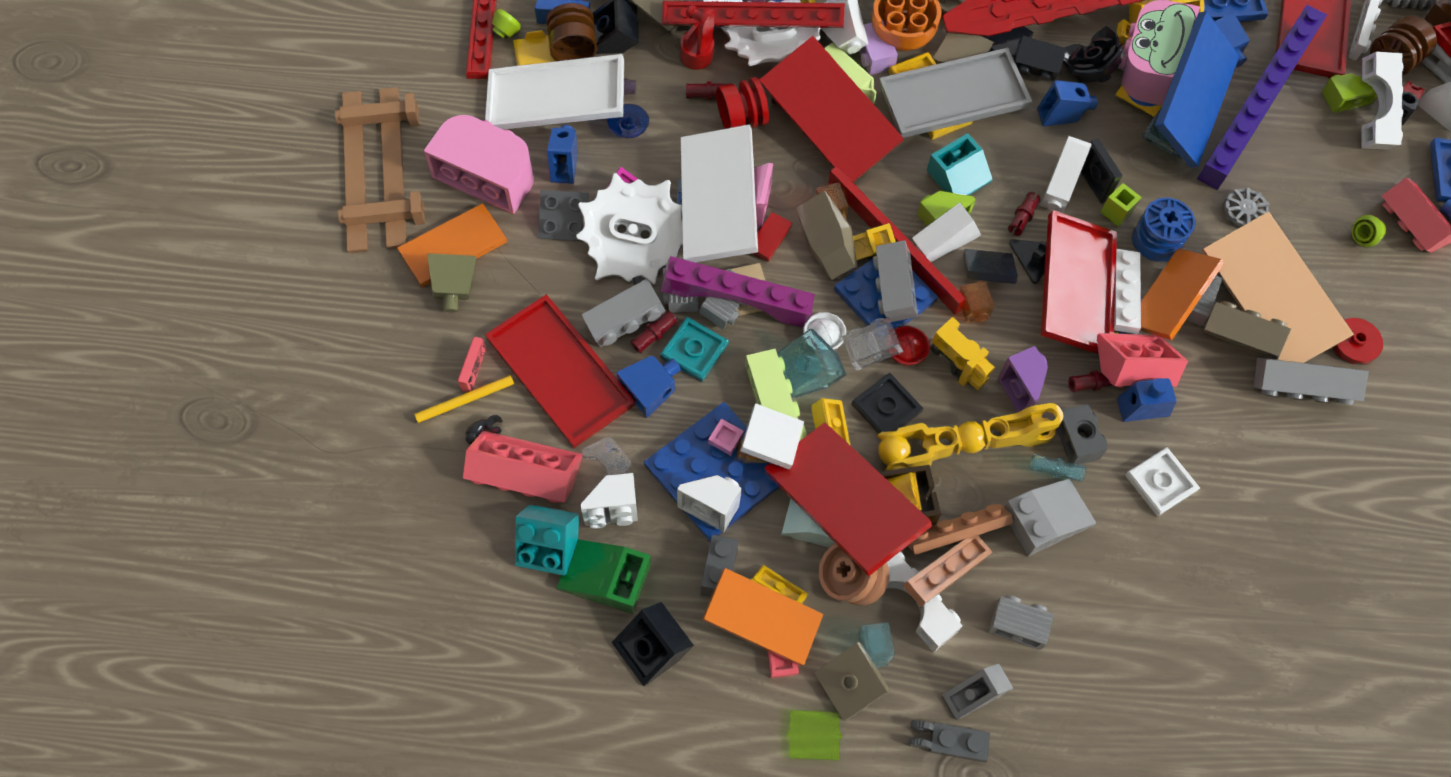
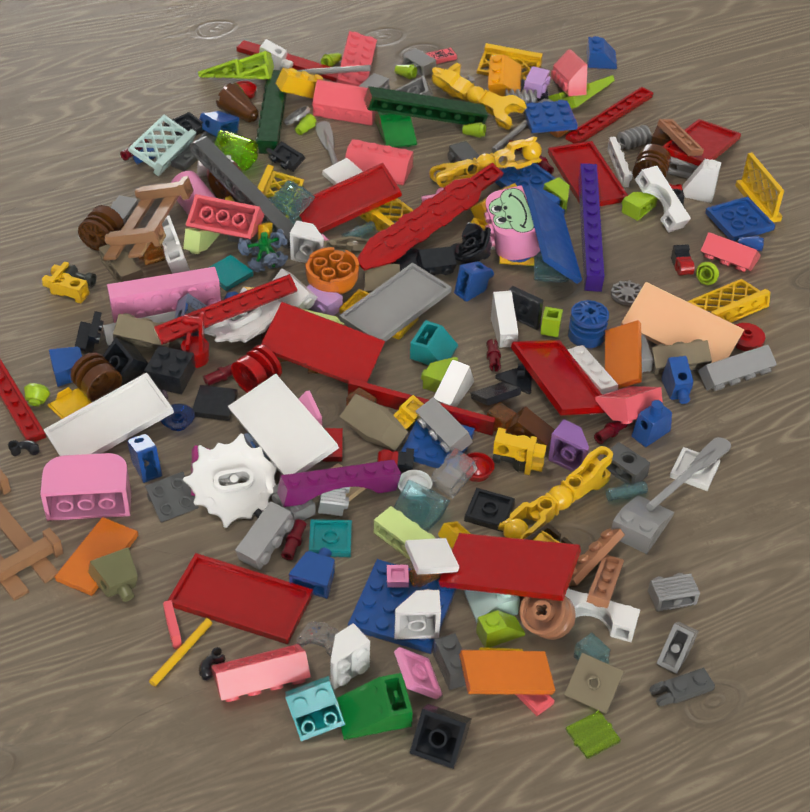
camera: 30 degrees left, 20 degrees down
none -> black arm [8,440,40,456]
none -> black brick [144,346,196,395]
none -> black tile [191,385,238,421]
none -> leg [377,448,414,474]
none -> bright pink tile [394,647,442,700]
none -> lime slope [476,610,525,648]
none -> reddish brown brick [507,406,555,446]
none -> lime slope [543,177,570,213]
none -> light grey piece [646,437,731,511]
none -> blue torso [661,356,693,404]
none -> leg [671,244,694,276]
none -> yellow fence [687,279,771,323]

